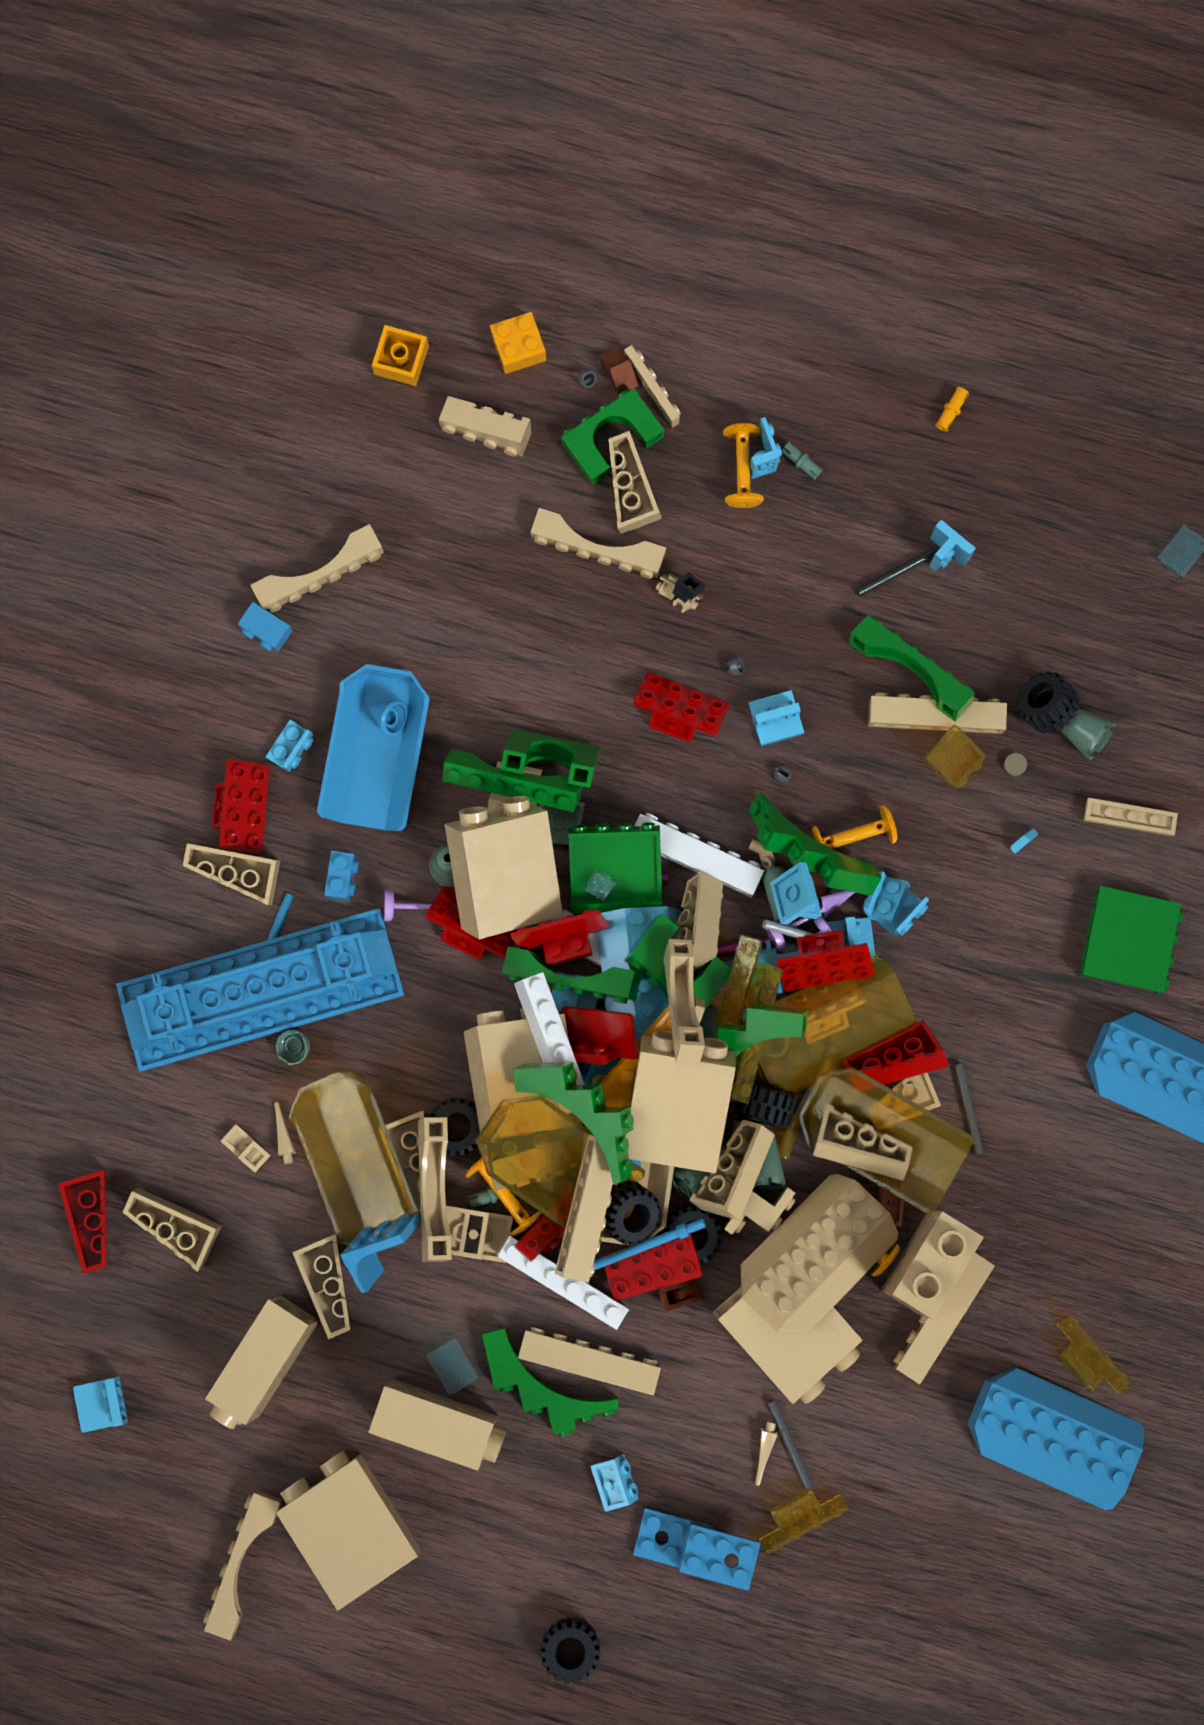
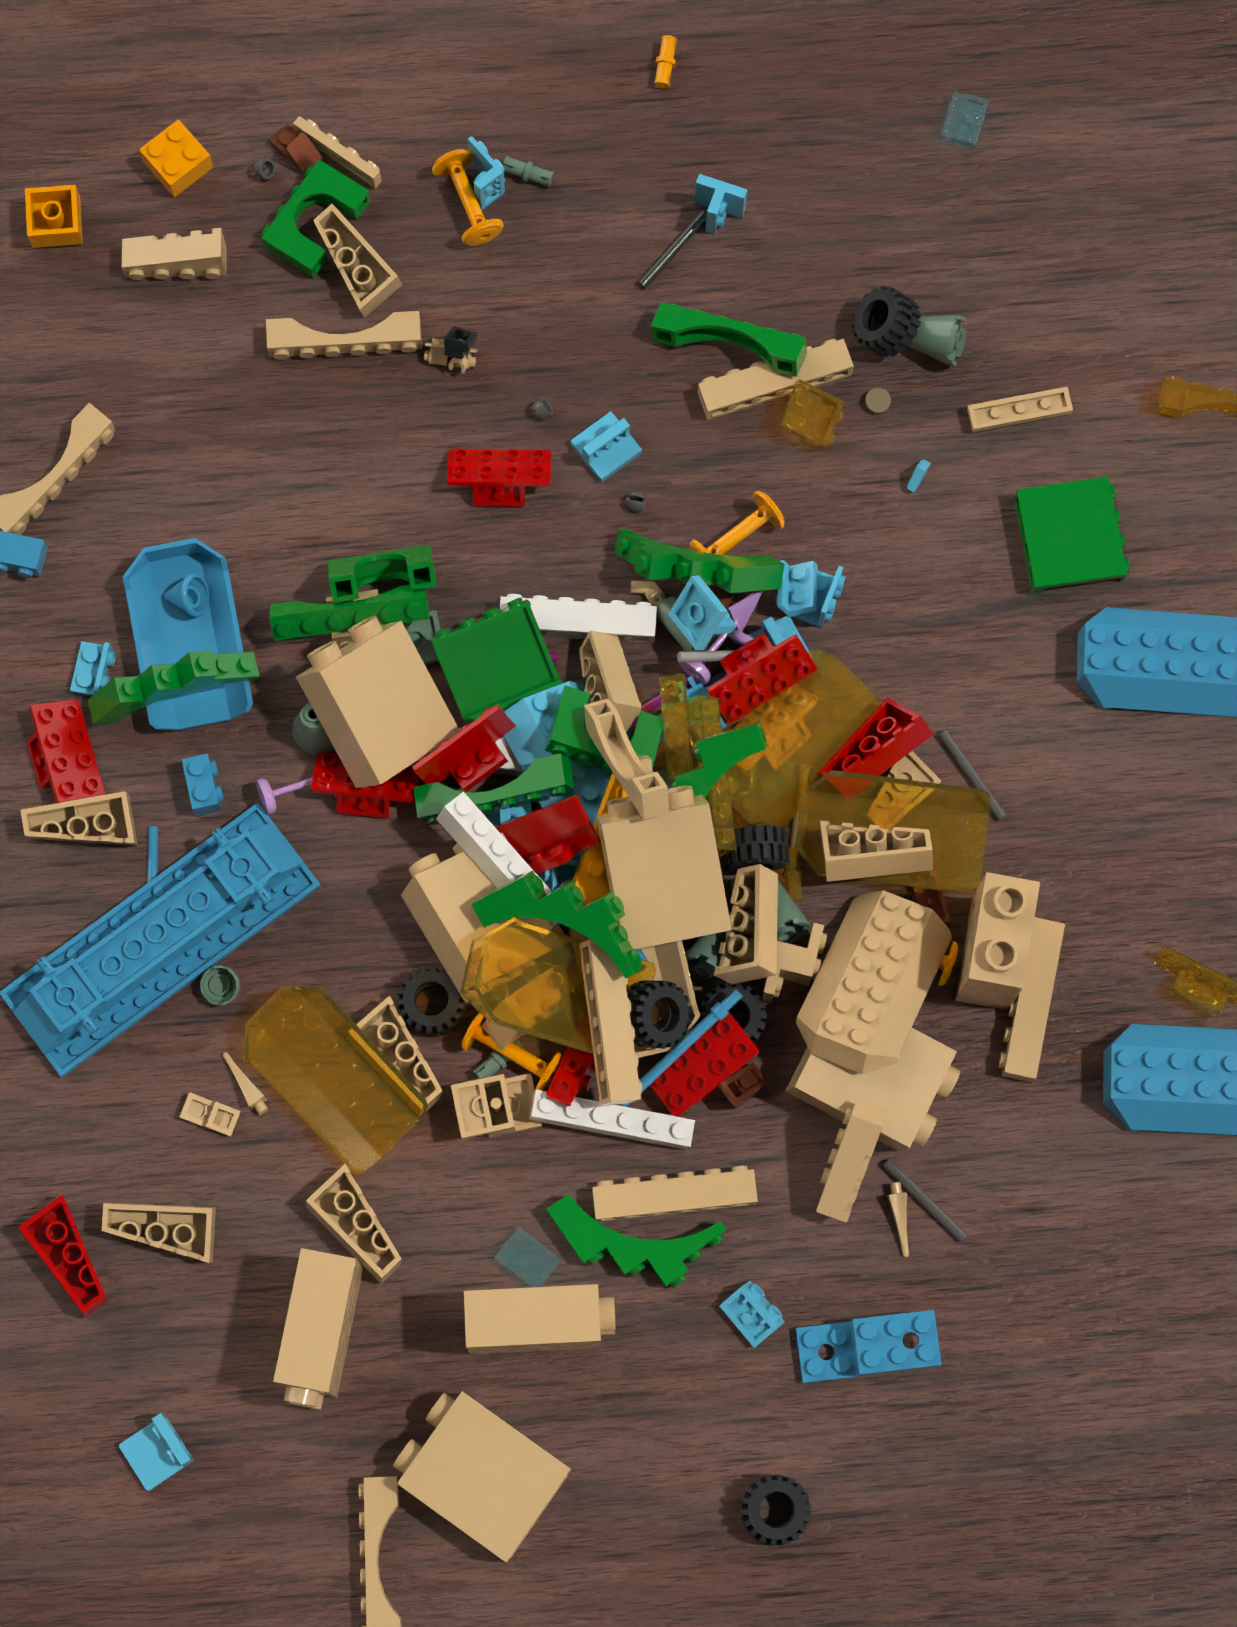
camera: 25 degrees left, 5 degrees down
dark azure bracket [340,1212,421,1293] -> none
tan arch [418,1117,452,1262] -> none
clear light blue tile [583,869,616,901] -> none
clear yellow bracket [759,1487,849,1555] -> none
none -> green arch [88,651,259,724]
none -> tan wedge [816,1099,887,1223]

